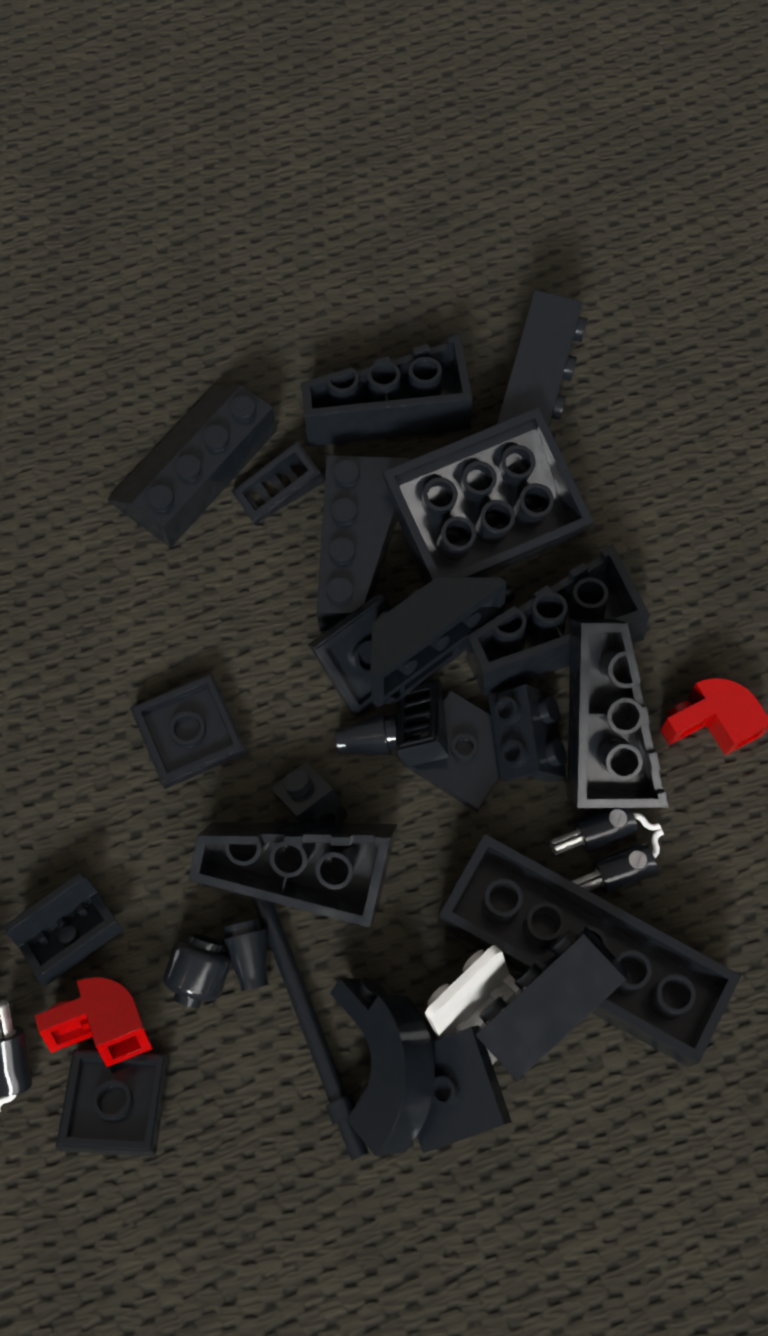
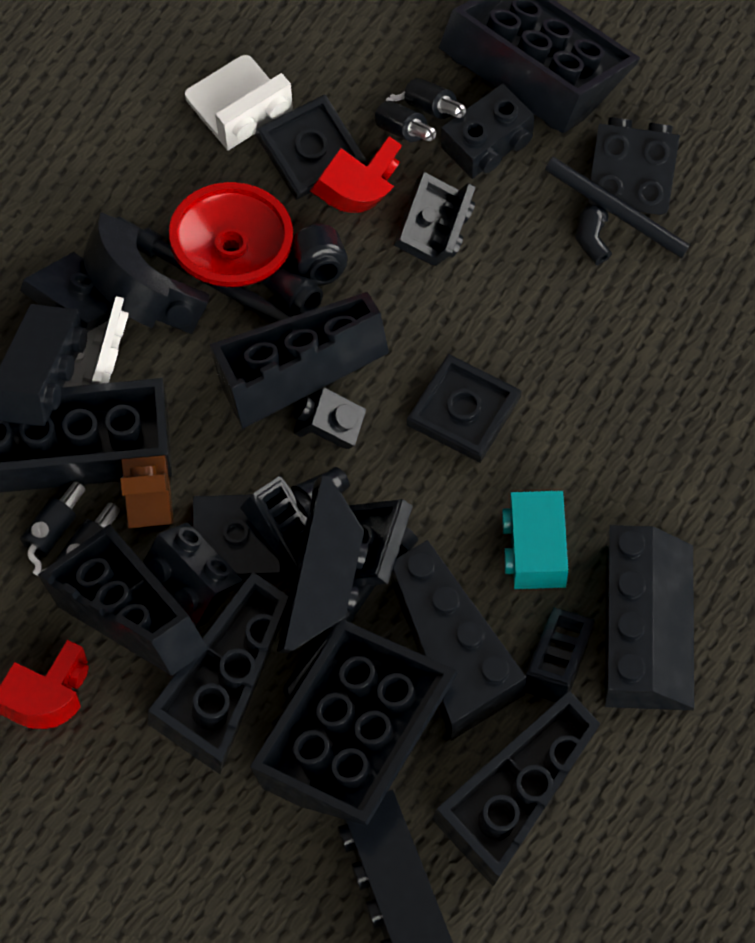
camera: 145 degrees right, 5 degrees down
none -> reddish brown brick [120,455,174,528]
none -> red dish [169,182,293,287]
none -> white bracket [185,55,293,151]
none -> teal brick [502,491,568,589]

